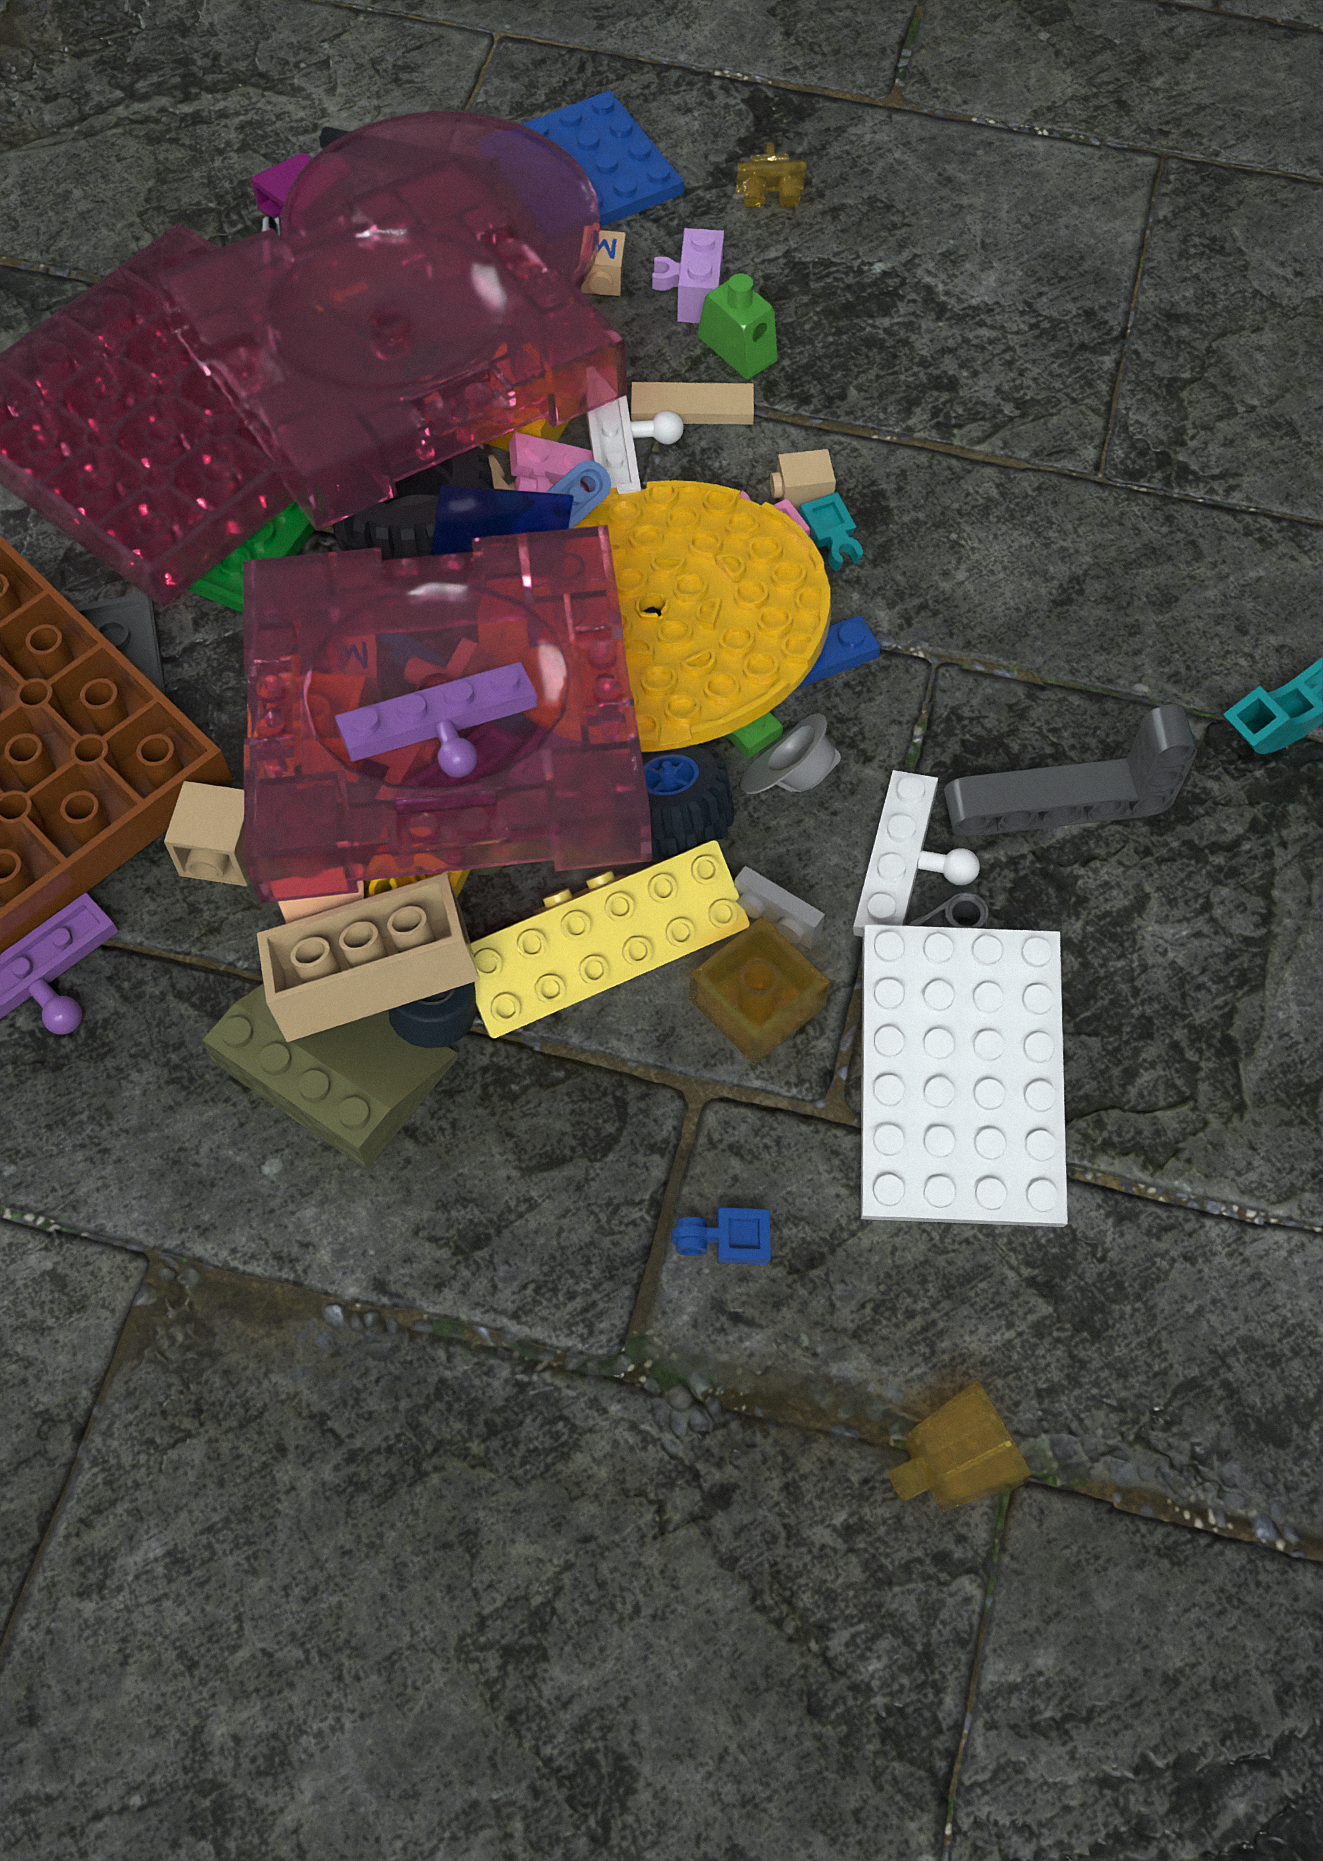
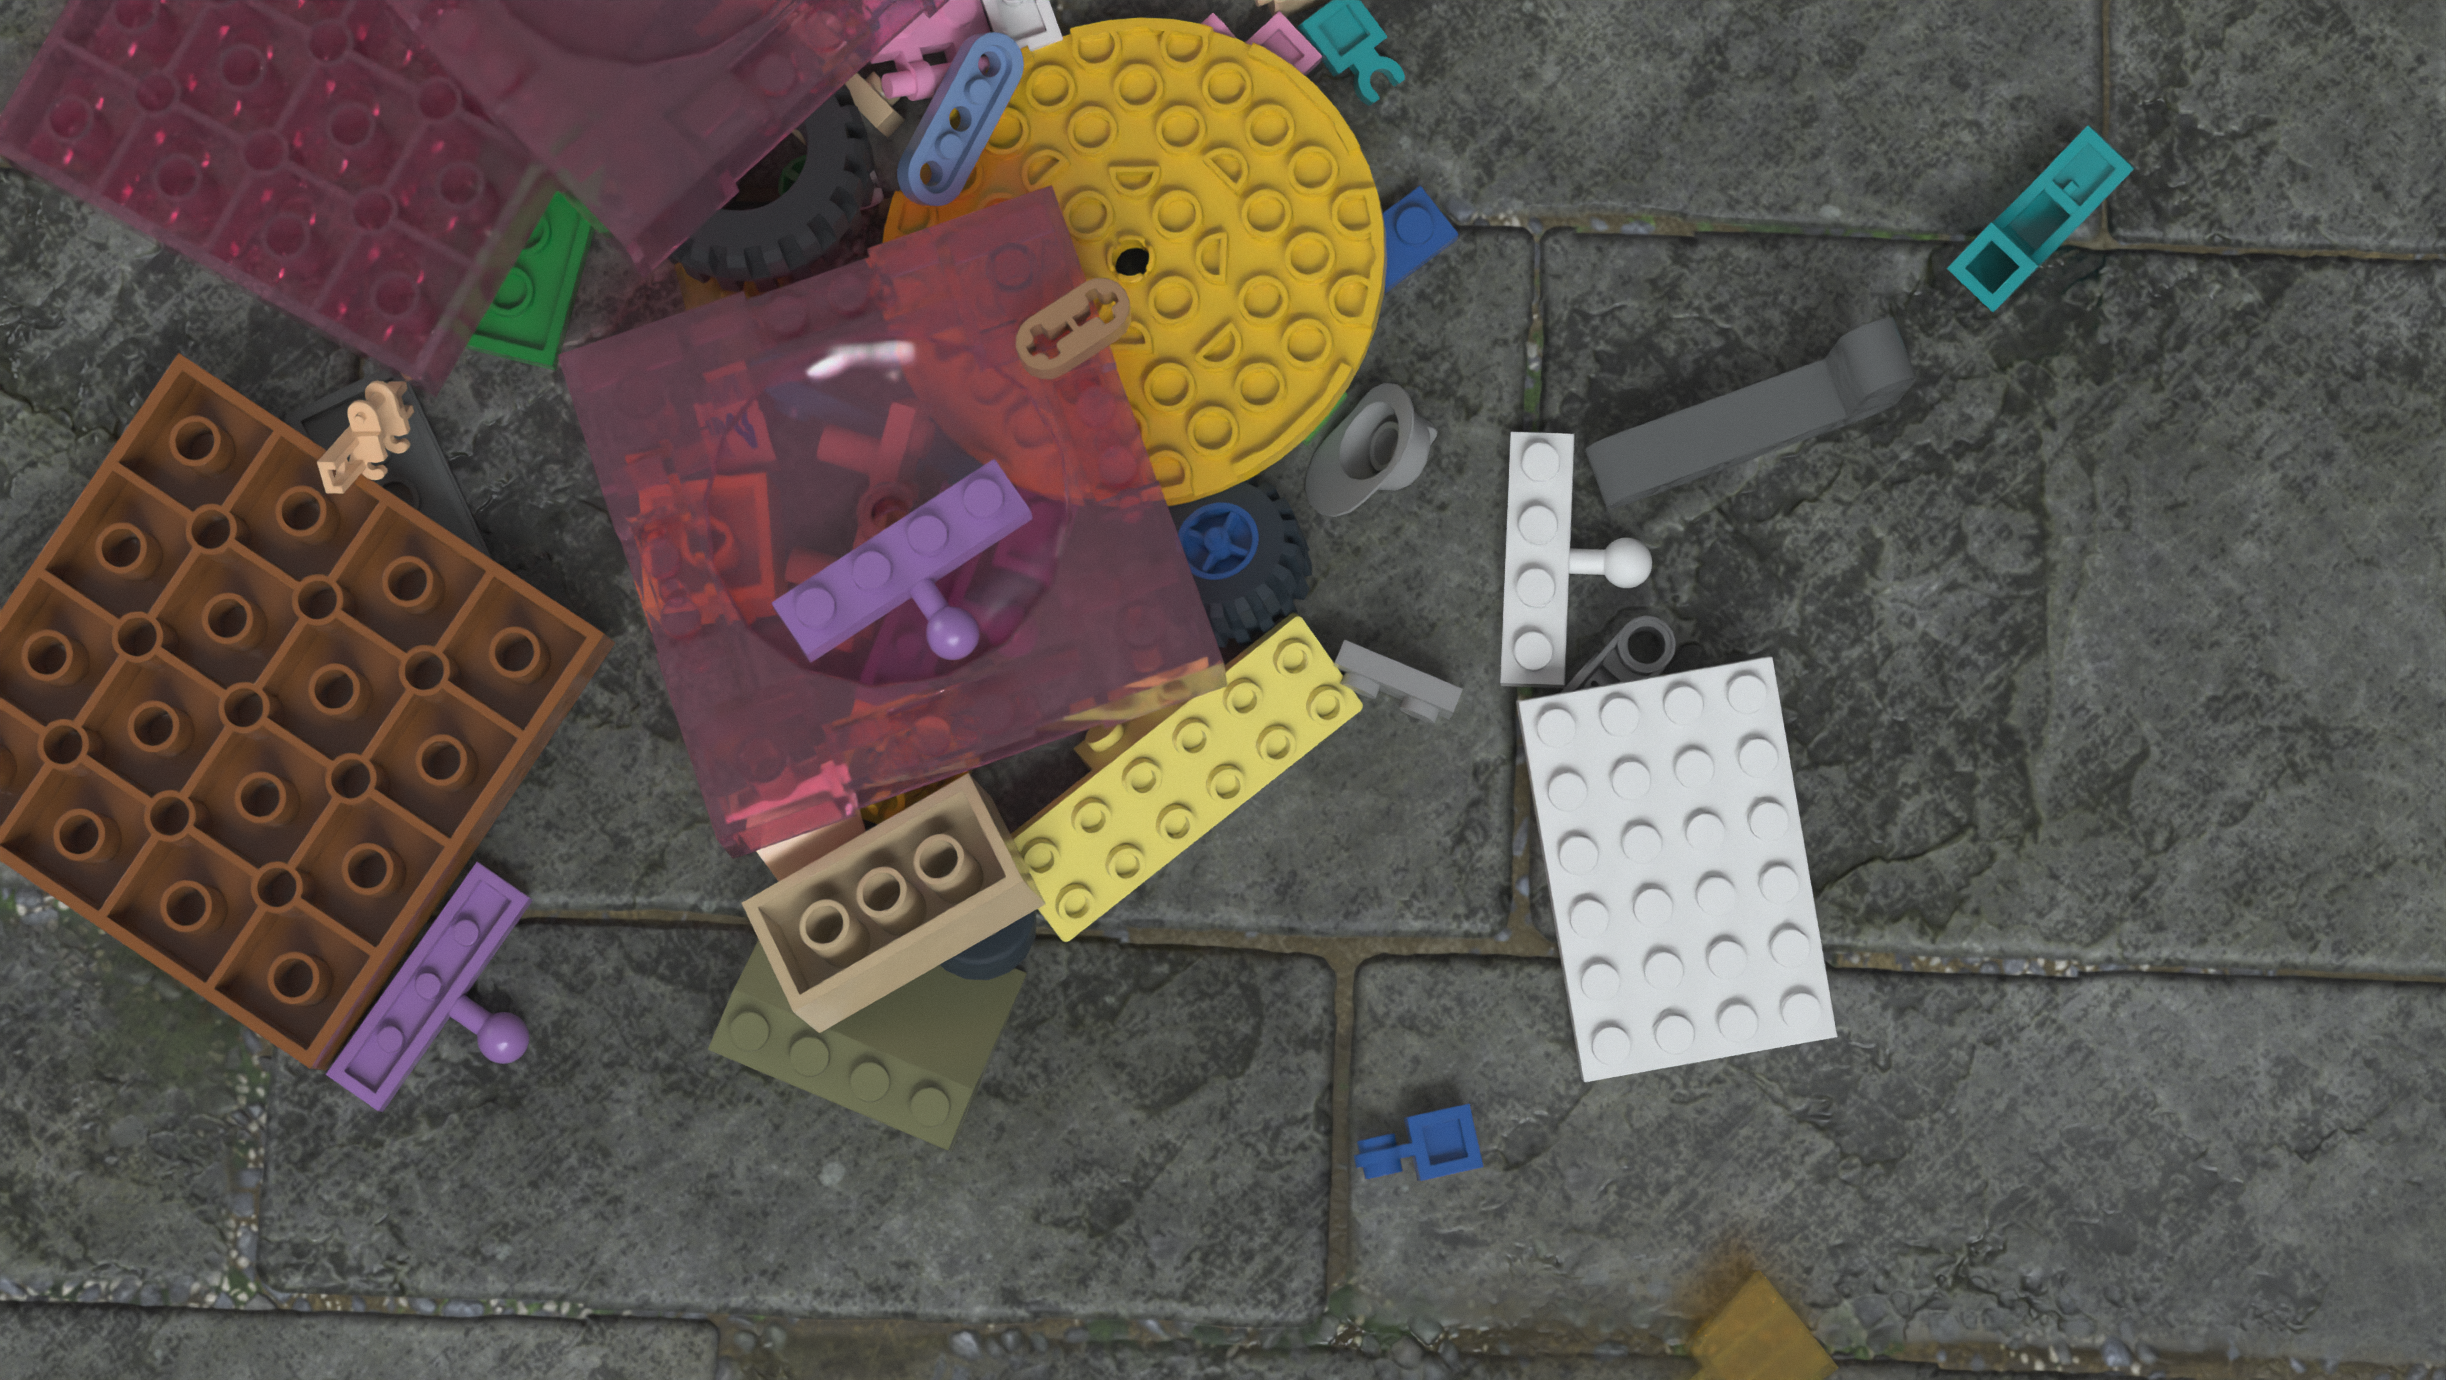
camera: 15 degrees left, 20 degrees up
tan head [164,781,265,886] -> none
clear blue piece [427,485,574,578] -> none
clear yellow brick [689,916,830,1065] -> none
none -> light nougat piece [317,380,414,494]
none -> medium nougat beam [1016,278,1131,379]

